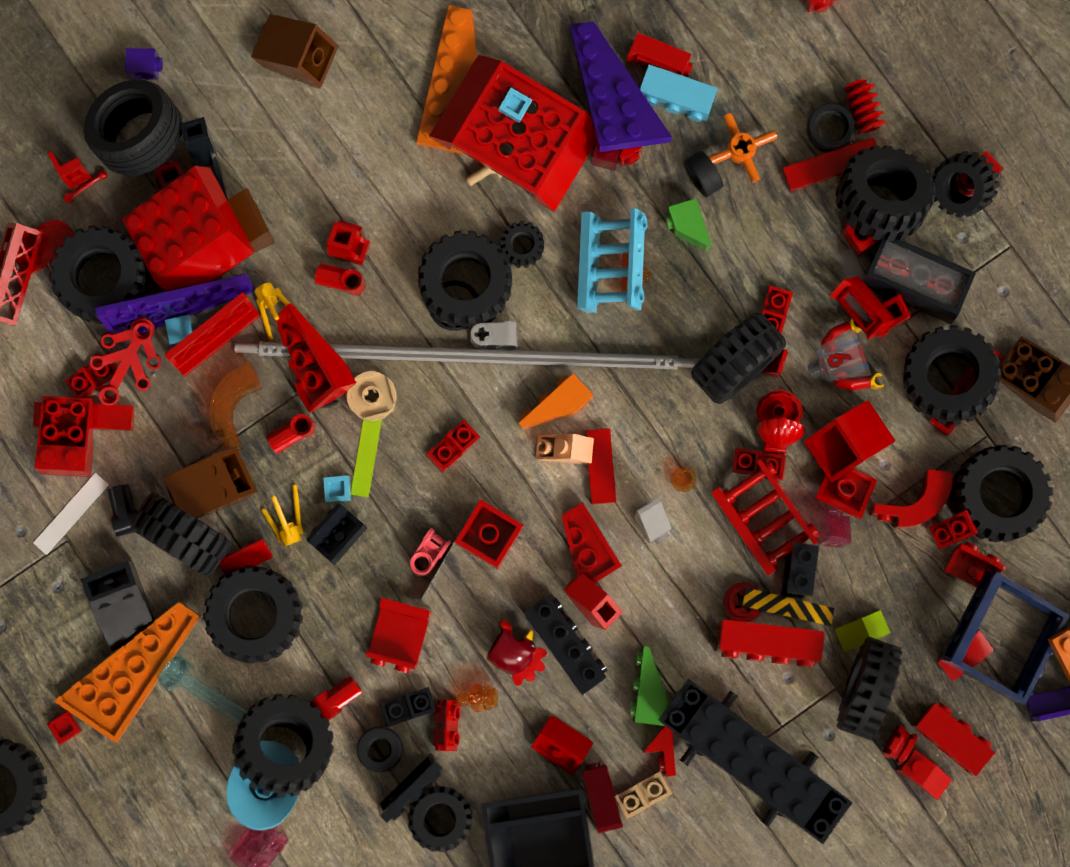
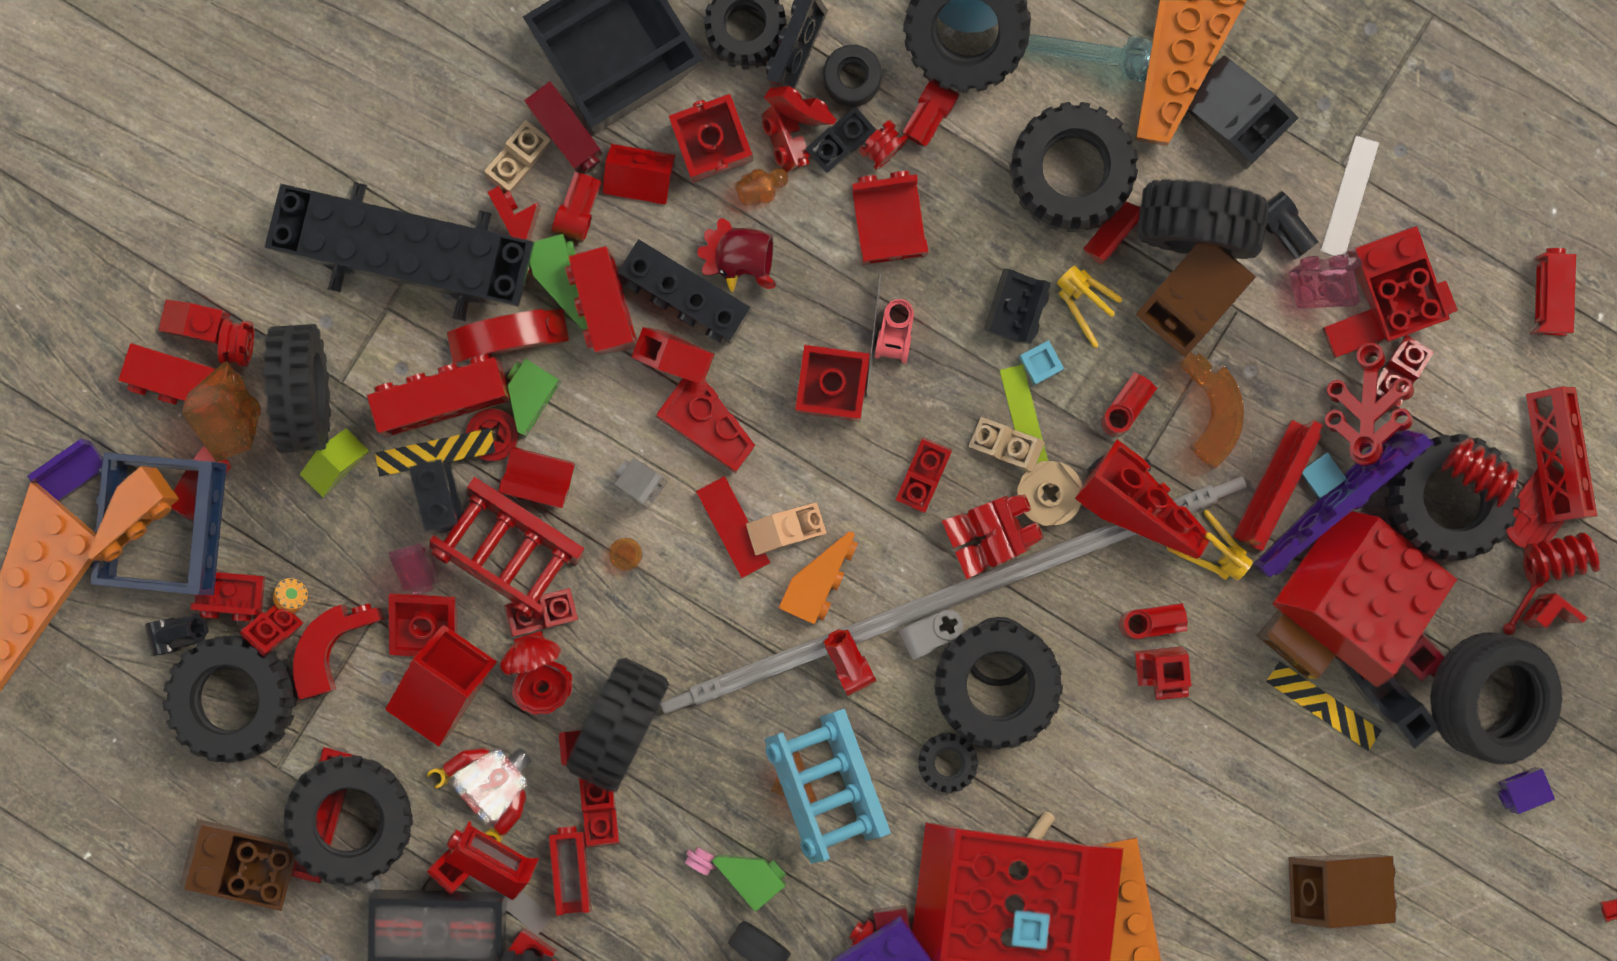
camera: 160 degrees right, 5 degrees up
none -> orange slope [87,466,179,562]
none -> black piece [145,614,209,656]
none -> clear orange slope [182,362,261,462]
none -> light orange tile [273,578,308,613]
none -> red arch [447,309,569,364]
none -> red panel [498,447,575,508]
none -> bright green slope [507,358,561,437]
none -> red window [549,826,593,916]
none -> red piece [552,172,602,242]
none -> red slope [565,246,637,355]
none -> red brick [669,94,753,183]
none -> bright pink plate [685,847,717,876]
none -> red slope [763,86,837,126]
none -> red piece [823,629,877,696]
none -> red wheel [858,120,909,171]
none -> red hips [942,494,1044,580]
none -> tan slope [968,417,1045,472]
none -> sticker [1266,661,1382,751]
none -> clear pink bracket [1289,254,1362,309]
none -> red piece [1441,438,1519,508]
none -> red piece [1523,532,1600,585]

